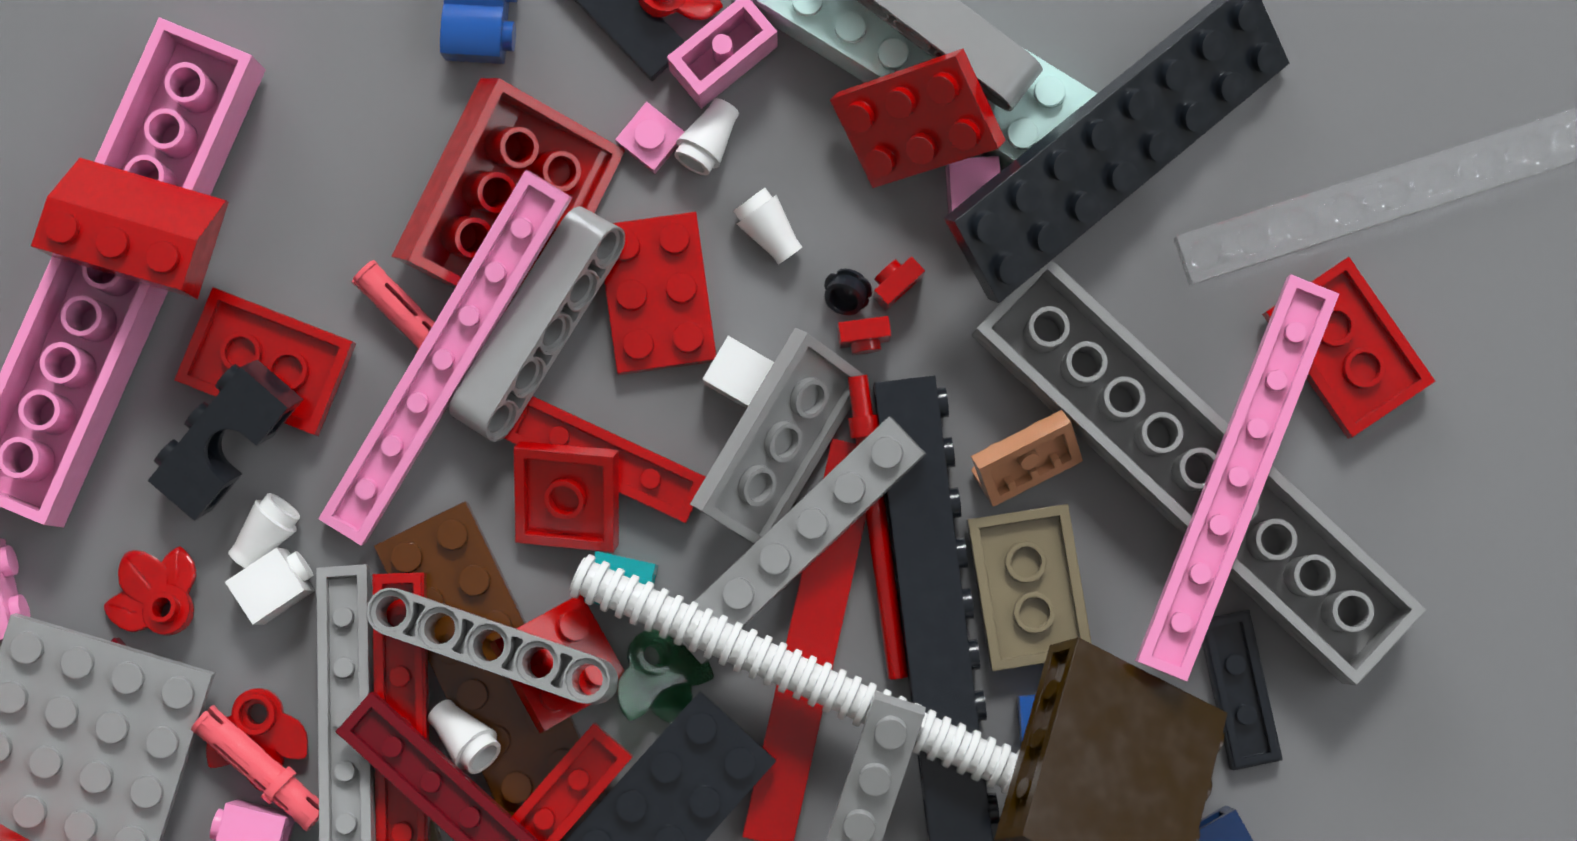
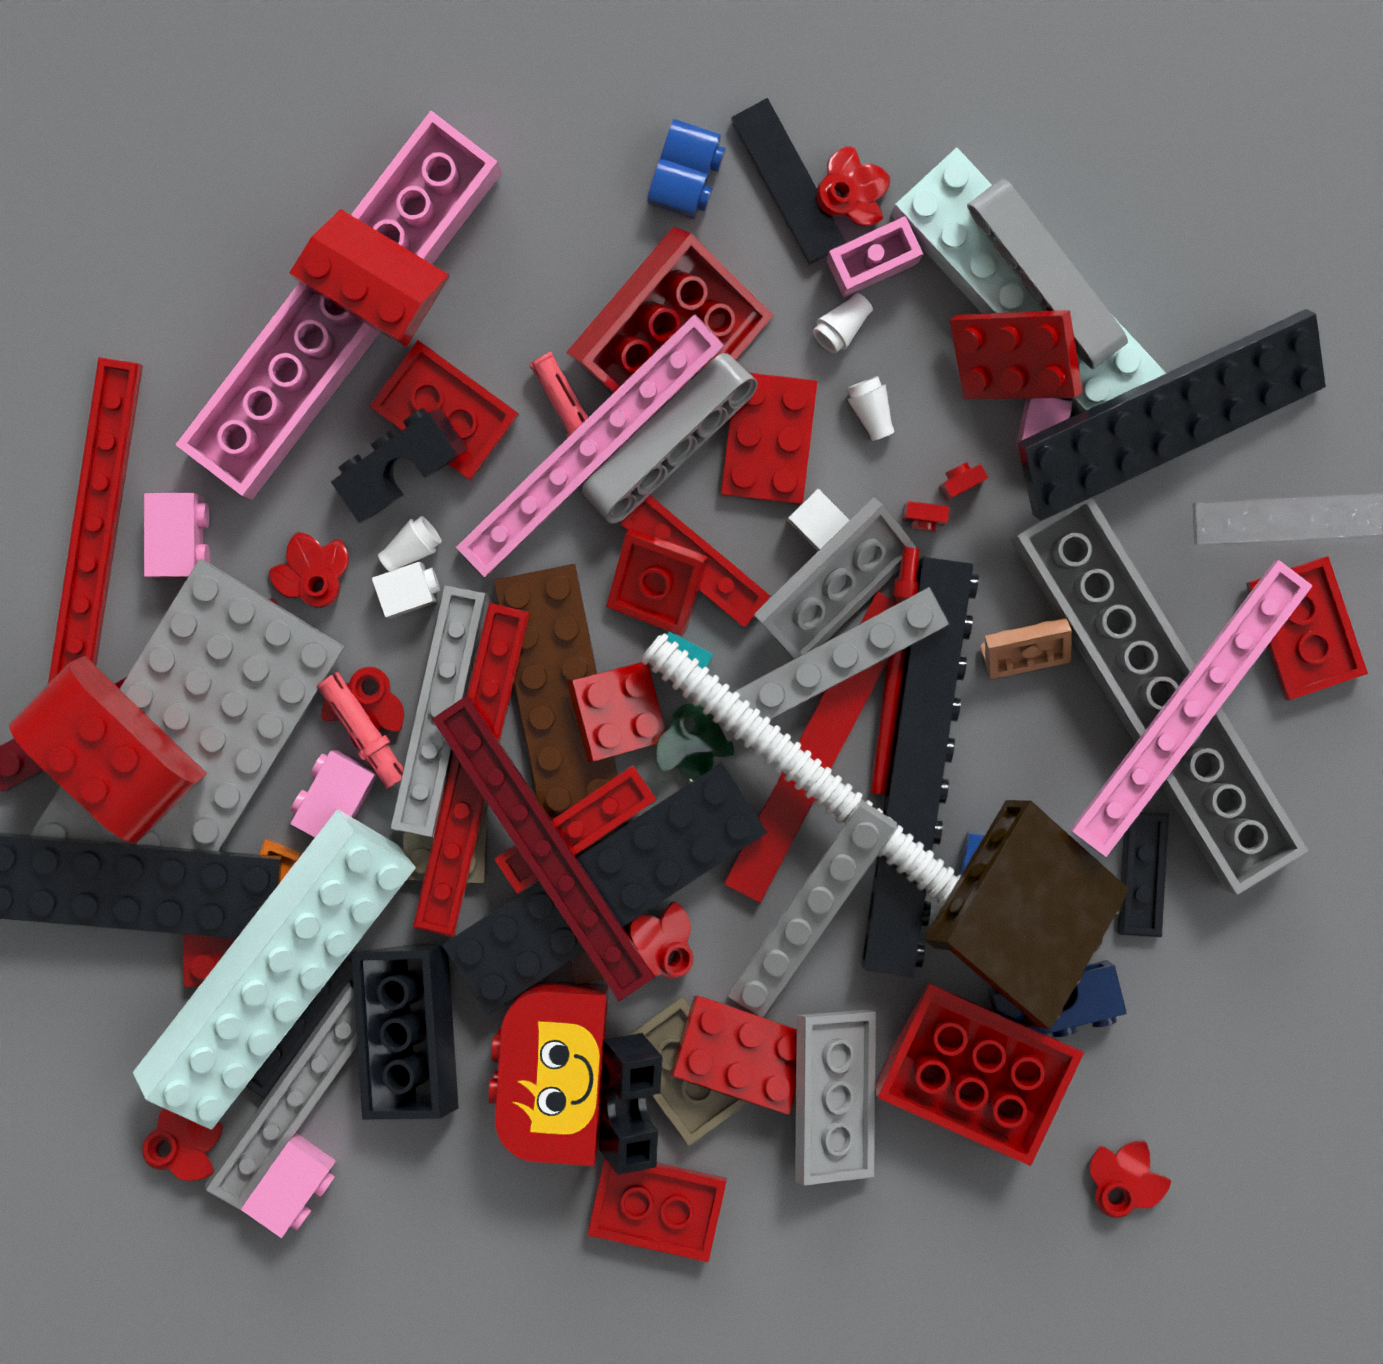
camera: 15 degrees right, 5 degrees up
light grey beam [367,588,619,705] -> none
white cone [428,699,501,774] -> none
bright pink plate [615,101,685,174] -> none
black plate [824,268,873,316] -> none
dark tan plate [966,504,1092,671] -> none

